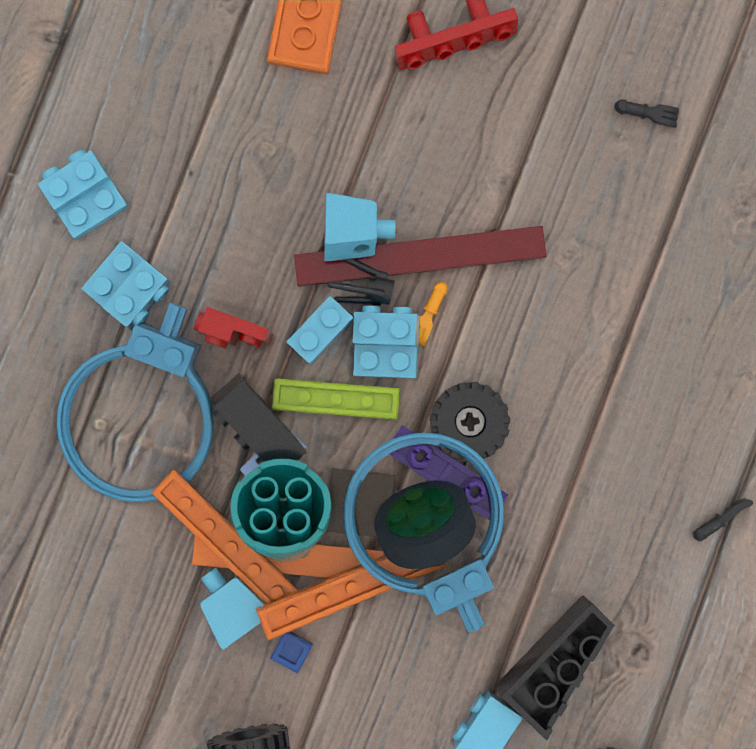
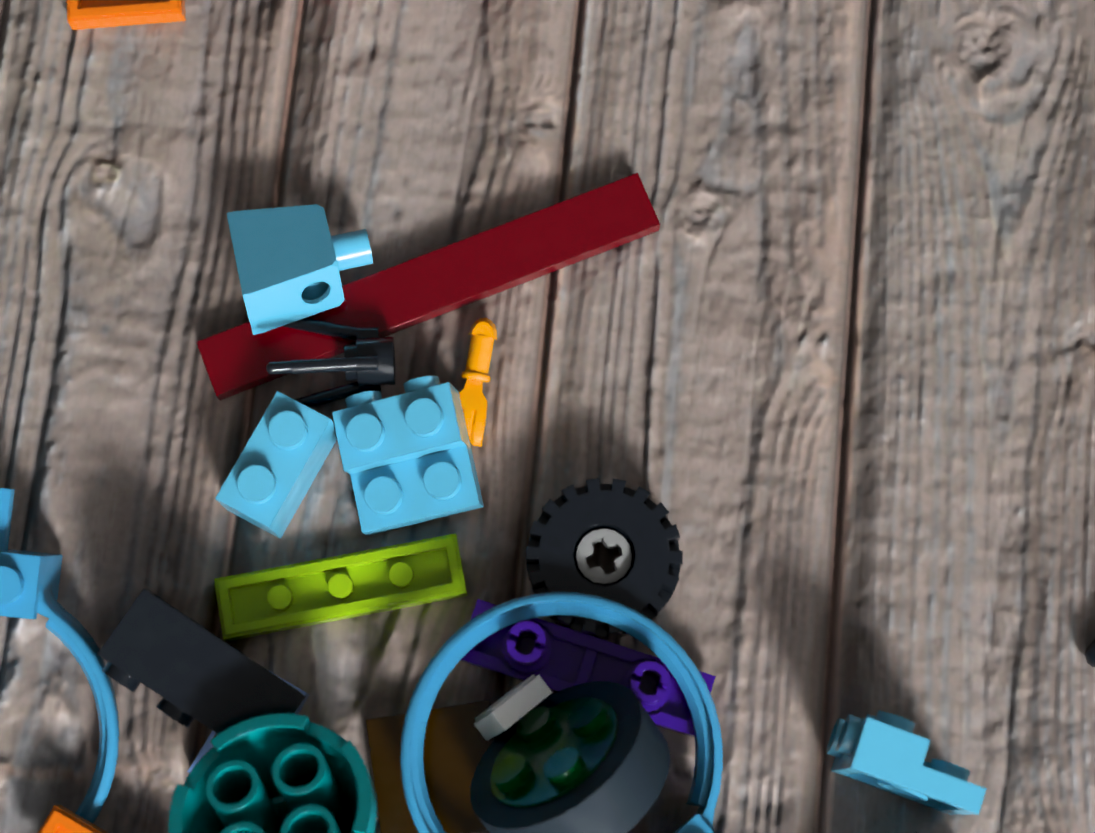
camera: 15 degrees left, 10 degrees down
red plate [194,307,273,349] -> none
none -> white tile [473,674,552,741]
none -> medium azure plate [826,711,986,815]

